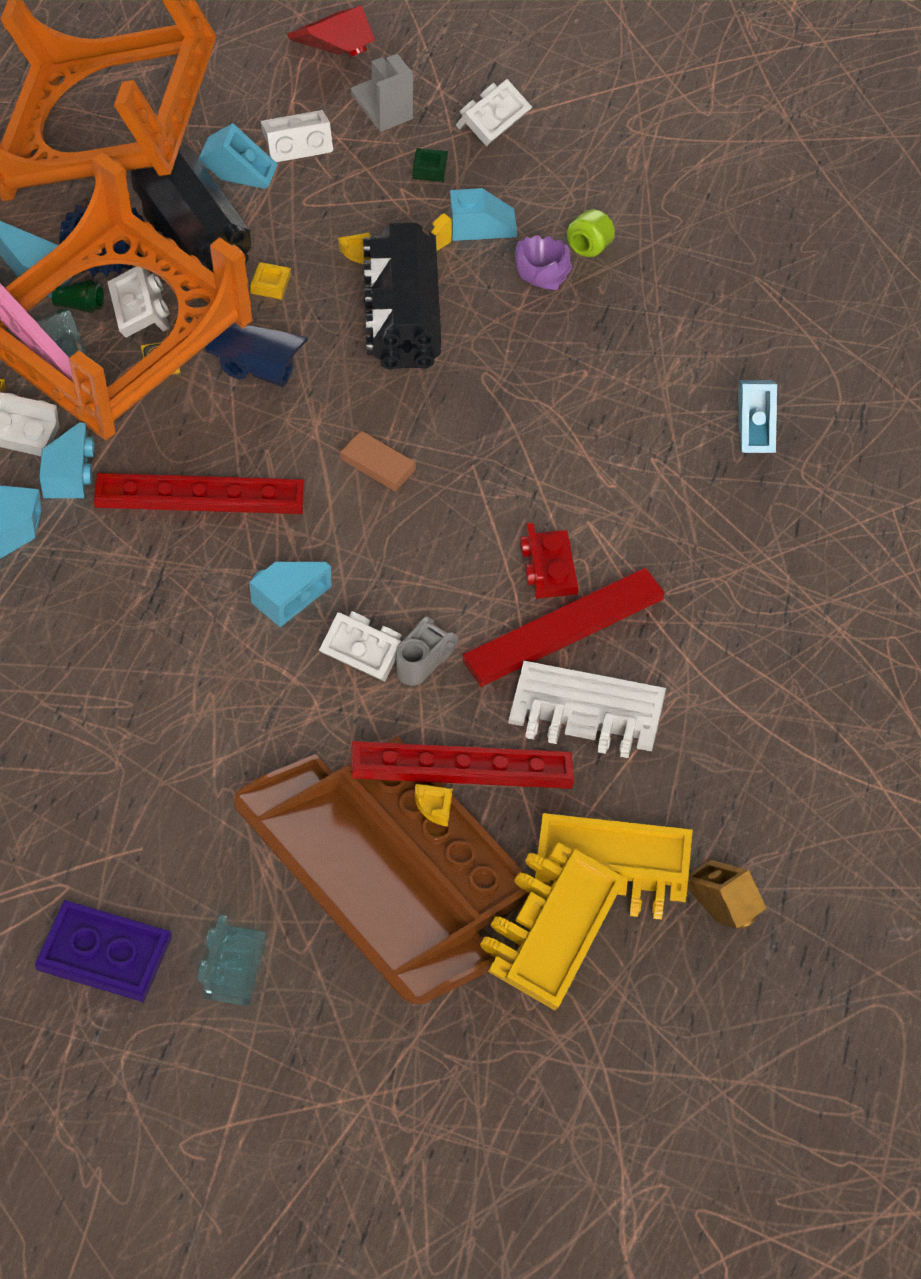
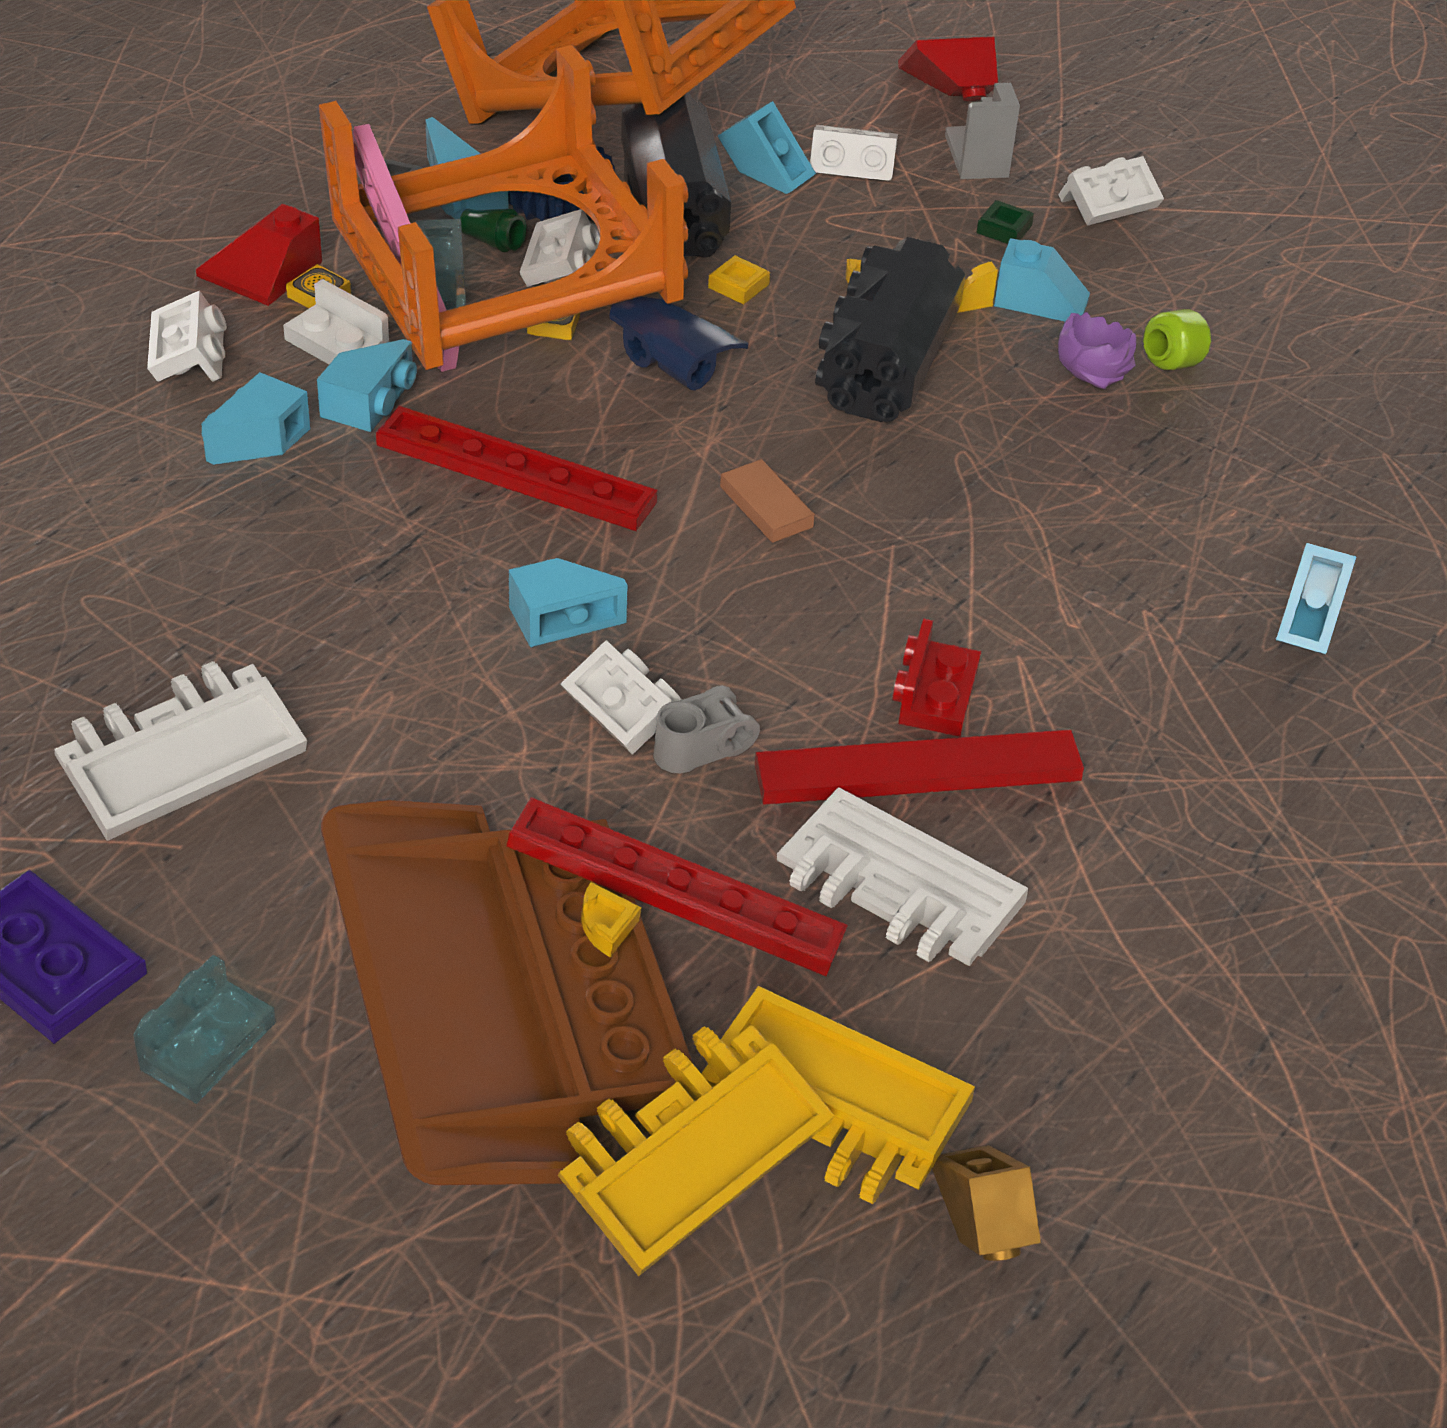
camera: 20 degrees right, 10 degrees down
none -> white hinge [54,661,307,841]

